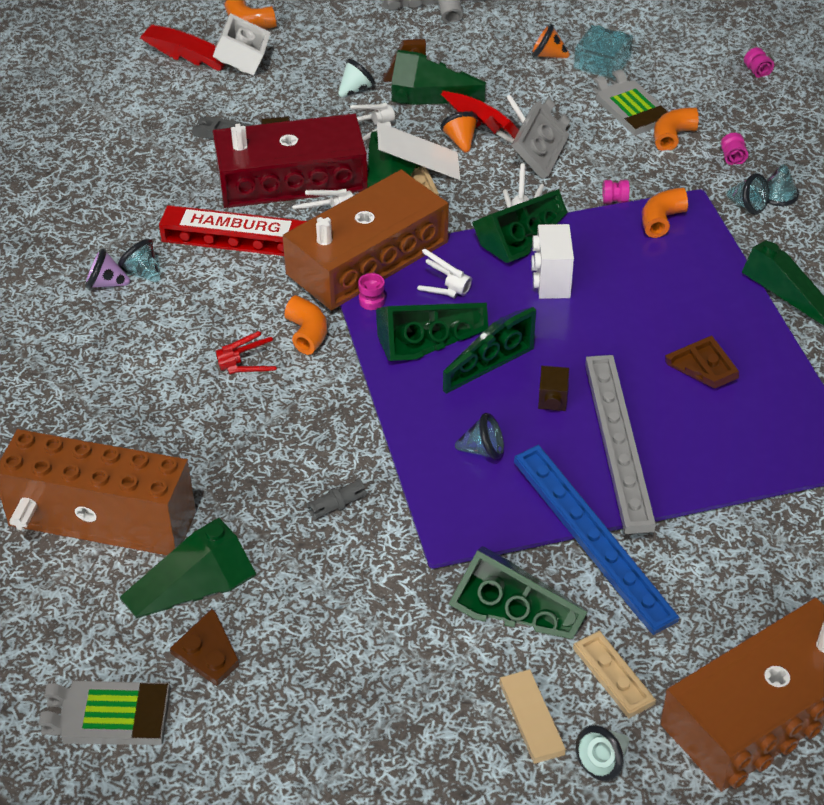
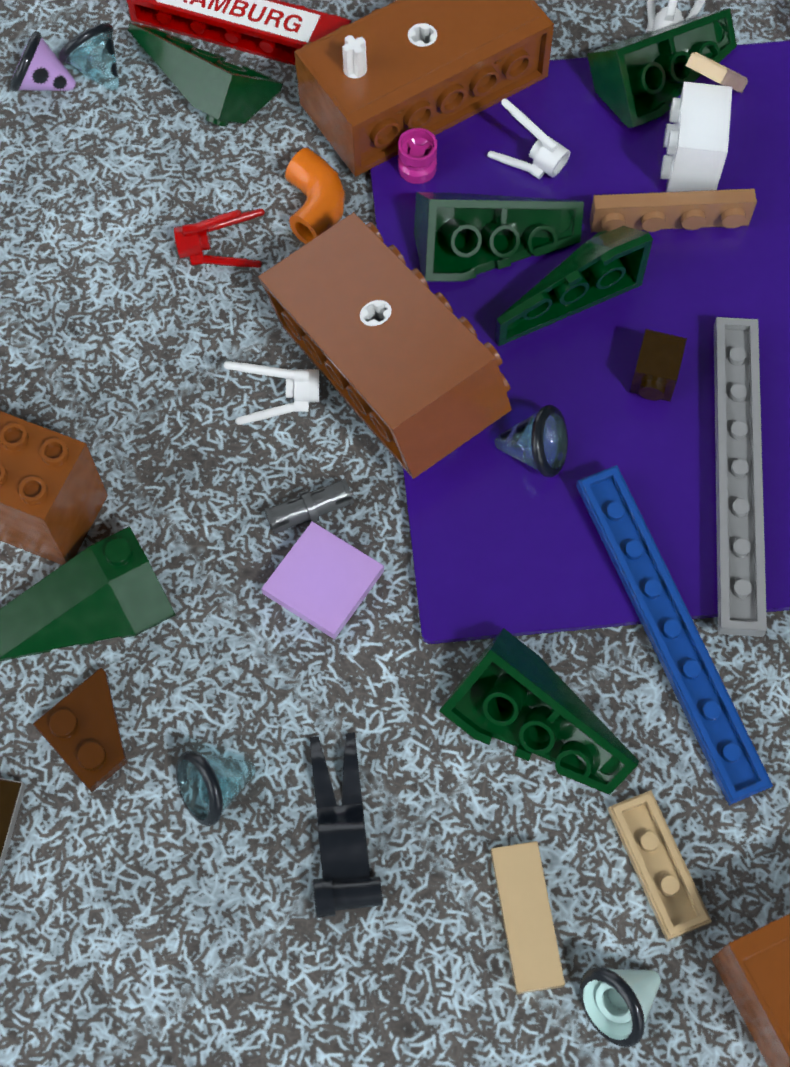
camera: 10 degrees right, 20 degrees up
none -> dark green wedge [128,23,283,127]
none -> clear light blue hat [176,751,256,826]
none -> white plant [224,361,319,425]
none -> dark orange piece [258,212,512,479]
none -> lavender tile [261,522,384,640]
none -> black flag [310,732,383,918]
none -> medium nougat plate [589,189,757,232]
none -> tan tile [685,52,748,93]

